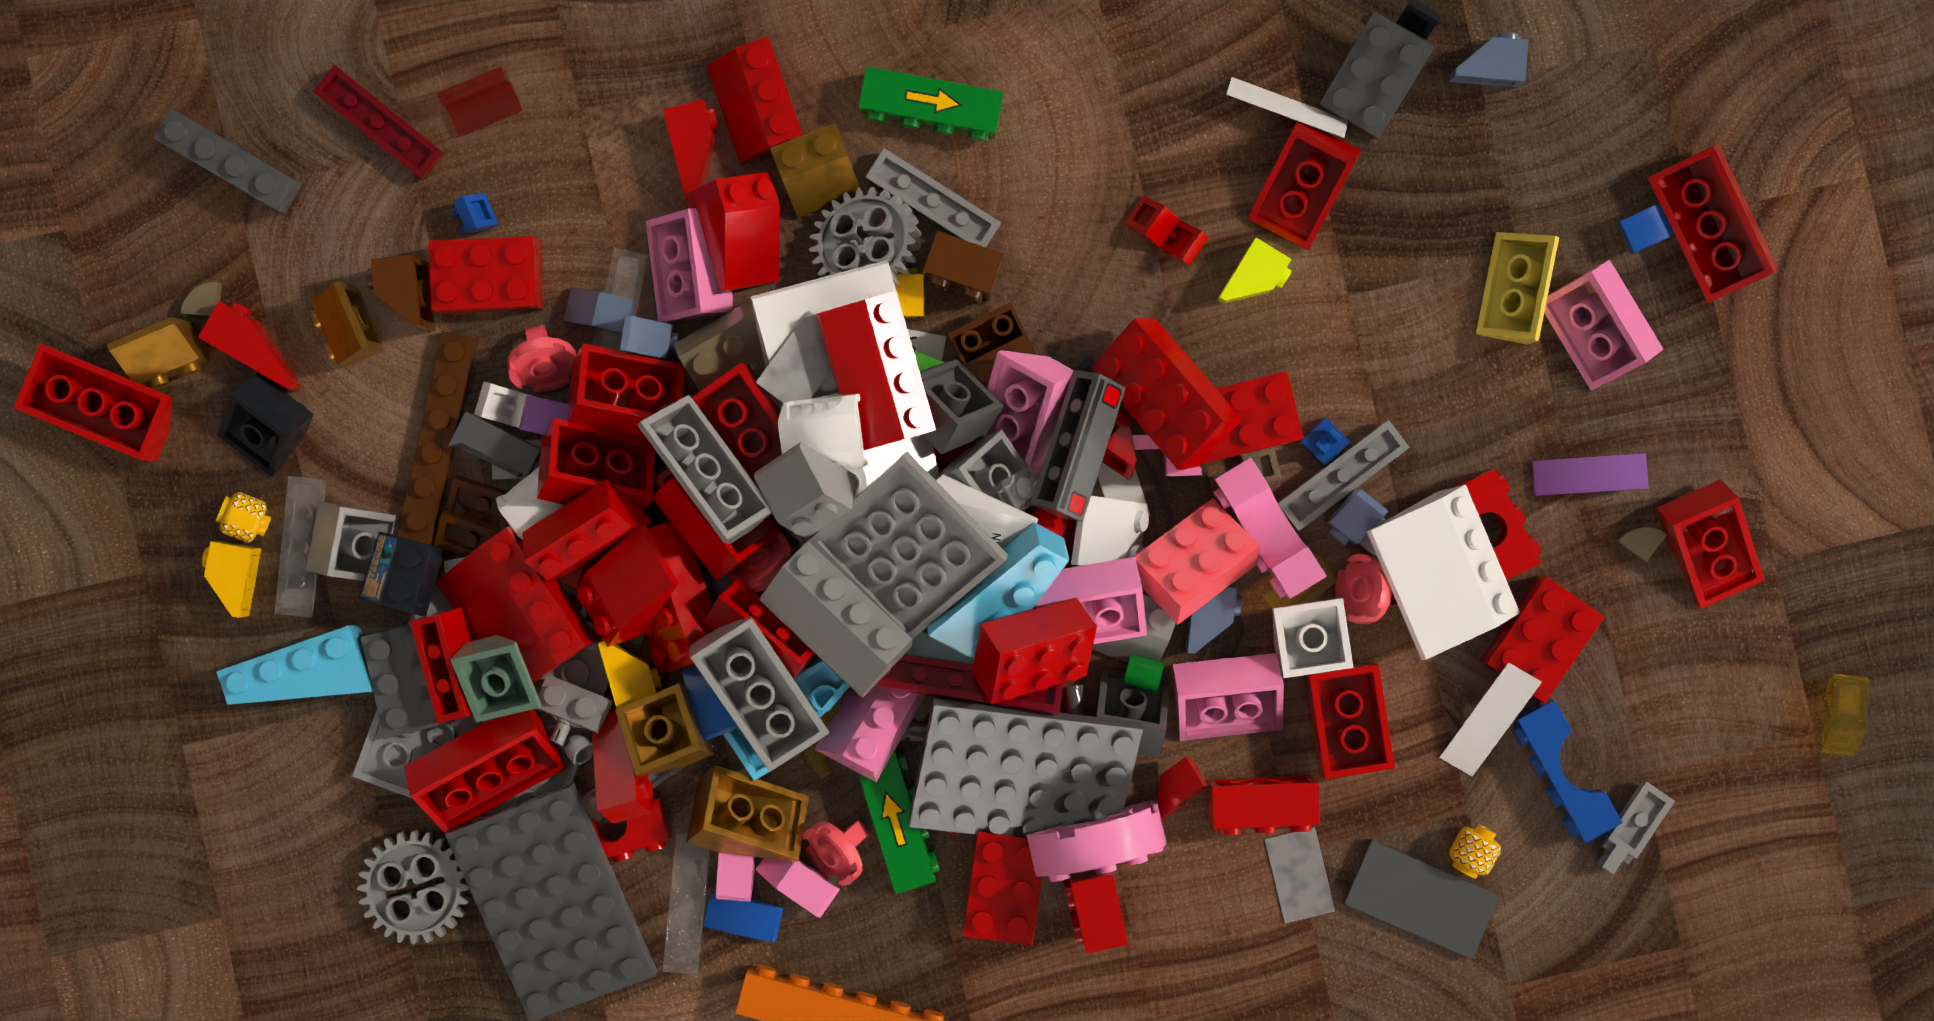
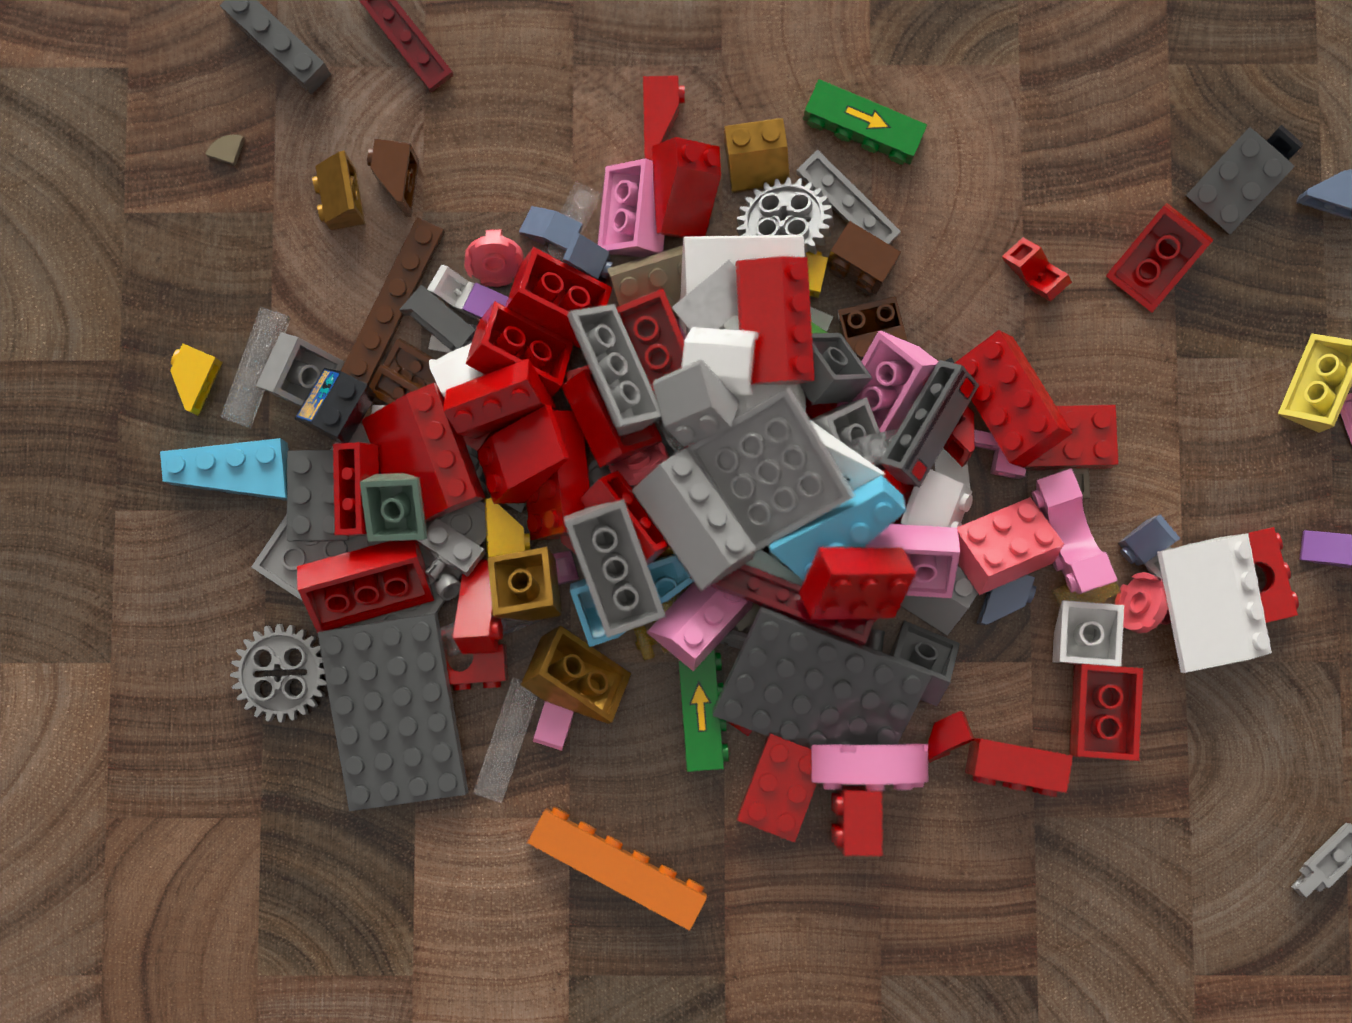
camera: 15 degrees right, 5 degrees down
red slope [13,343,172,462] -> none
pearl gold slope [107,317,210,389] -> none
red slope [198,300,301,391] -> none
yellow head [215,492,272,543] -> none
black slope [217,372,314,477] -> none
red brick [428,236,544,314] -> none
clear red panel [436,66,522,137] -> none
blue tile [451,193,499,234] -> none
blue slope [682,665,739,740] -> none
blue slope [703,892,783,942] -> none
red slope [706,36,803,164] -> none
bright pink slope [756,858,840,918] -> none
coral tile [803,818,871,886] -> none
green beam [1123,653,1165,693] -> none
bright pink slope [1173,653,1284,741] -> none
neon yellow slope [1216,238,1292,304] -> none
white sticker [1226,77,1348,138] -> none
flat silver sticker [1265,827,1335,923] -> none
light grey plate [1278,420,1410,531] -> none
blue tile [1300,417,1350,467] -> none
dark grey tile [1343,839,1500,959] -> none
white sticker [1439,662,1542,776] -> none
yellow head [1449,824,1501,879] -> none
red brick [1479,576,1605,703] -> none
blue arch [1511,698,1623,843] -> none

